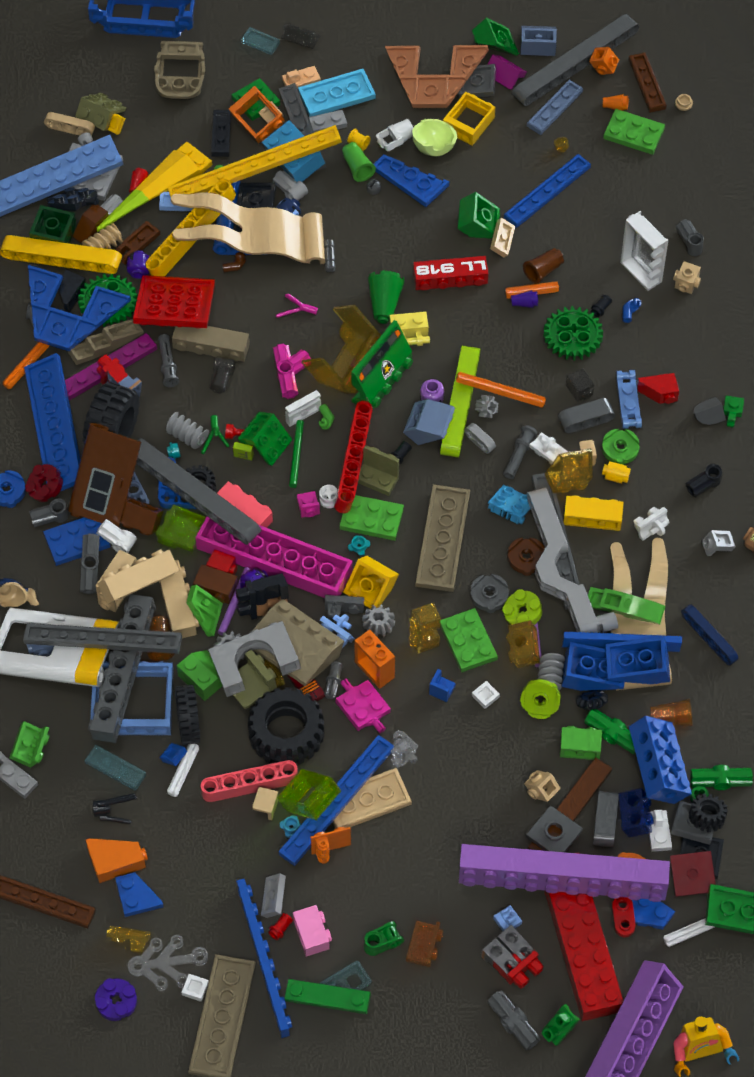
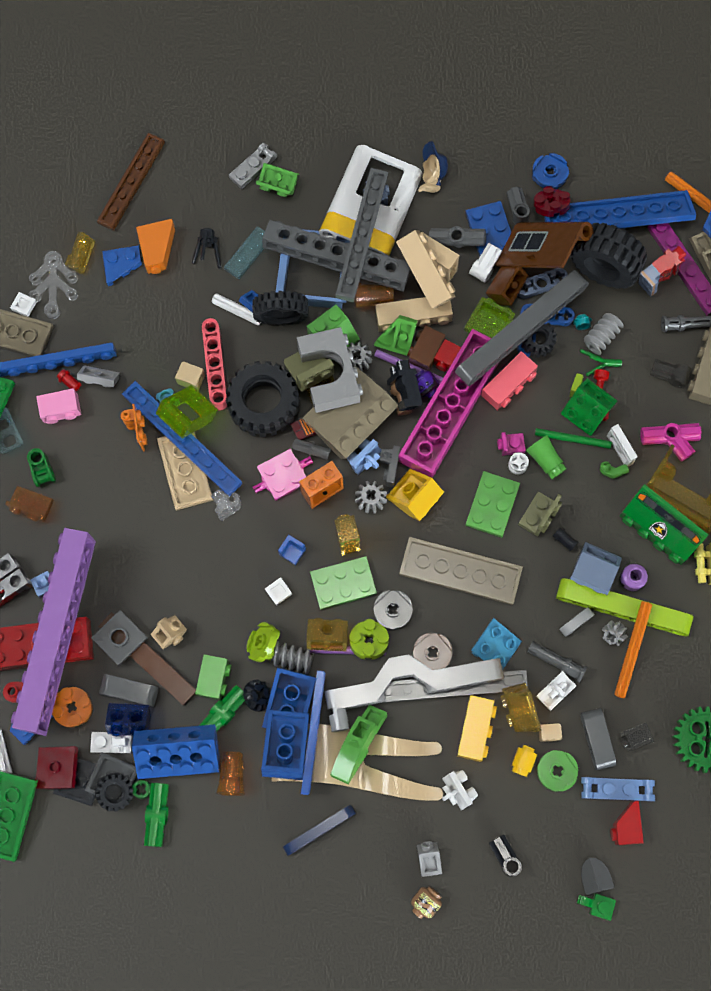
camera: 100 degrees right, 15 degrees up
dark purple plate [95,978,137,1021] -> none
red beam [334,401,373,514] -> none
teal plate [348,535,370,556] -> none
none -> bright green plant [526,435,567,480]

